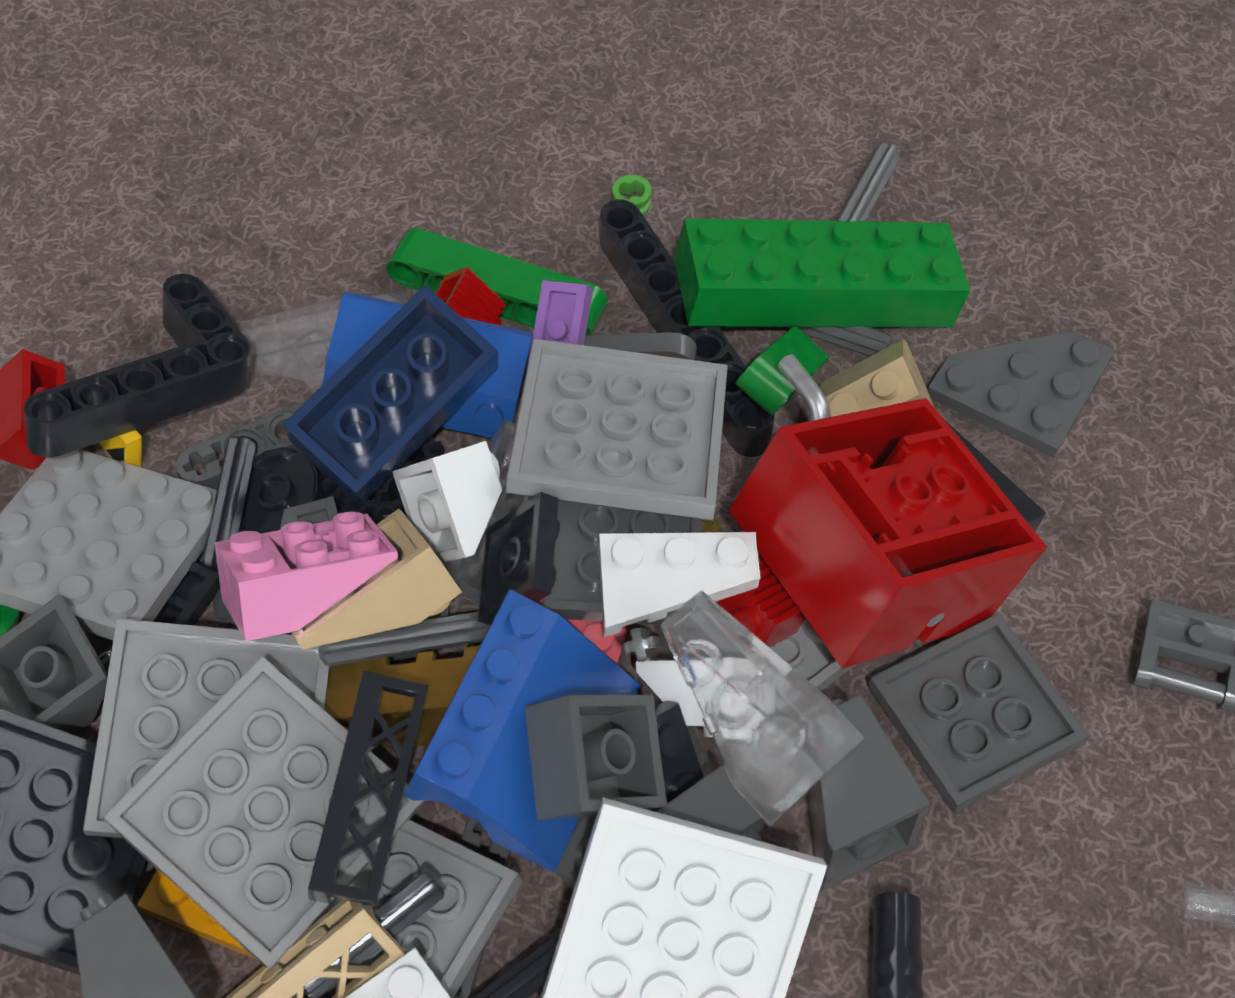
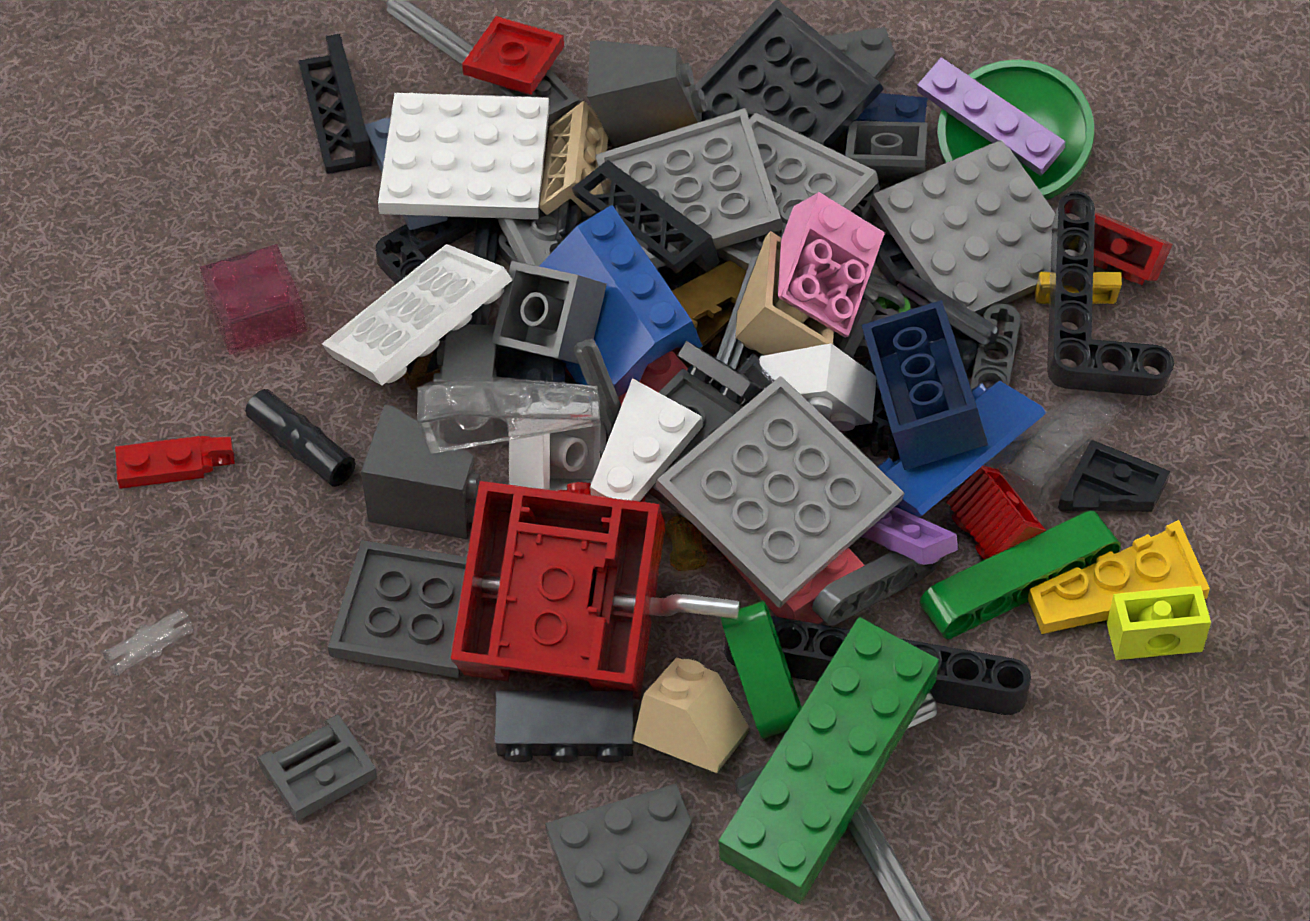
camera: 130 degrees right, 5 degrees down
bright green bush [612,175,651,215] -> none
none -> yellow wing [1028,520,1210,634]
none -> black wing [1058,440,1170,512]
none -> neon yellow brick [1107,586,1211,660]

